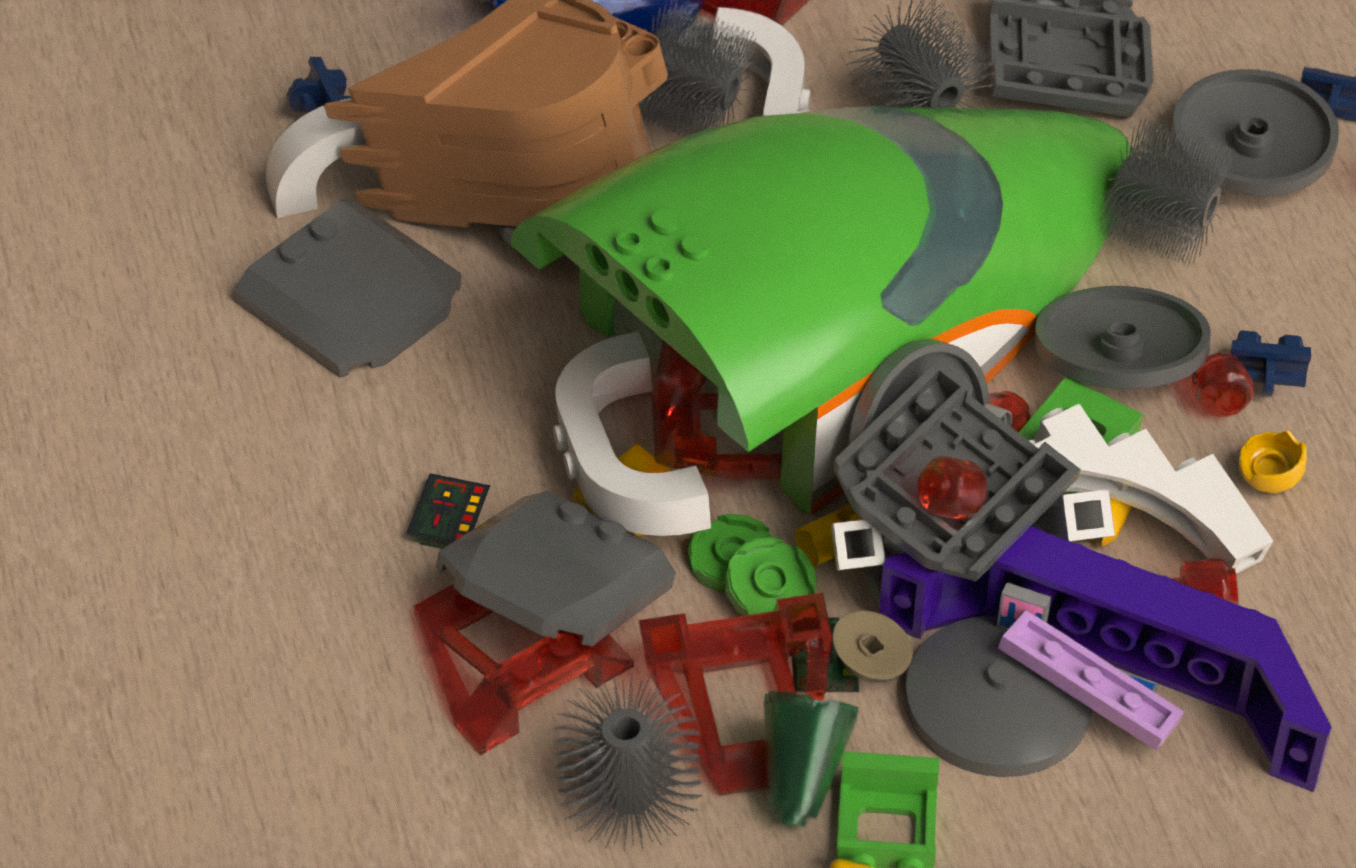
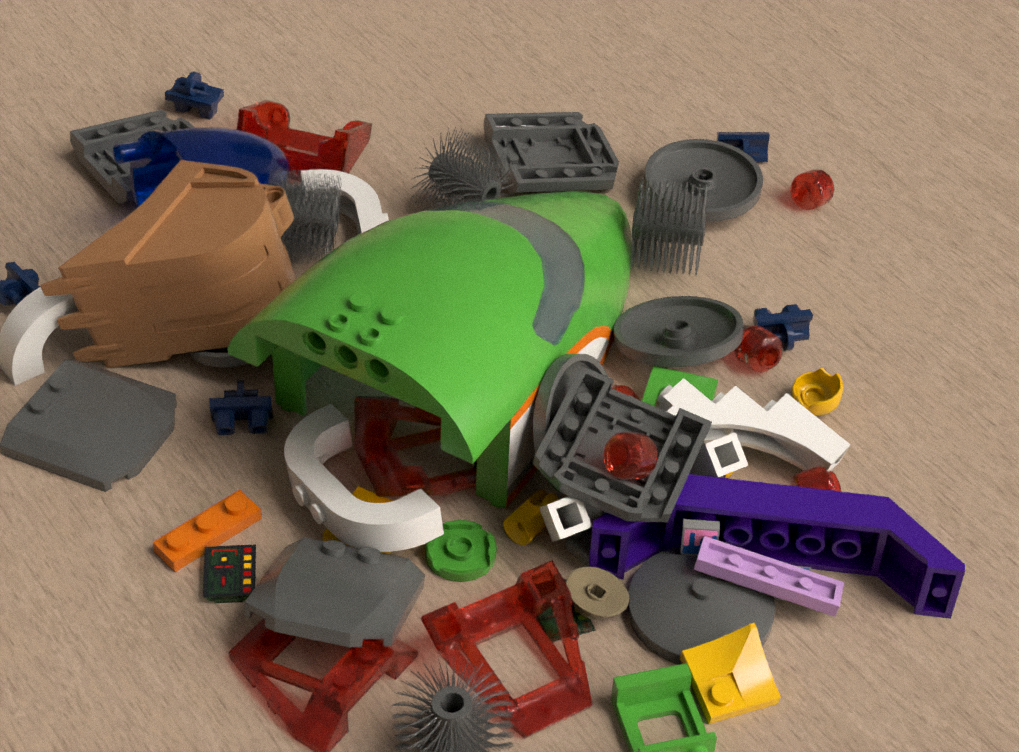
camera: 20 degrees left, 5 degrees down
bright green tile [724,537,817,627] -> none
clear green cone [763,691,859,827] -> none
none -> orange plate [153,490,262,572]
none -> dark blue hips [209,380,273,435]
none -> yellow plate [679,623,781,724]

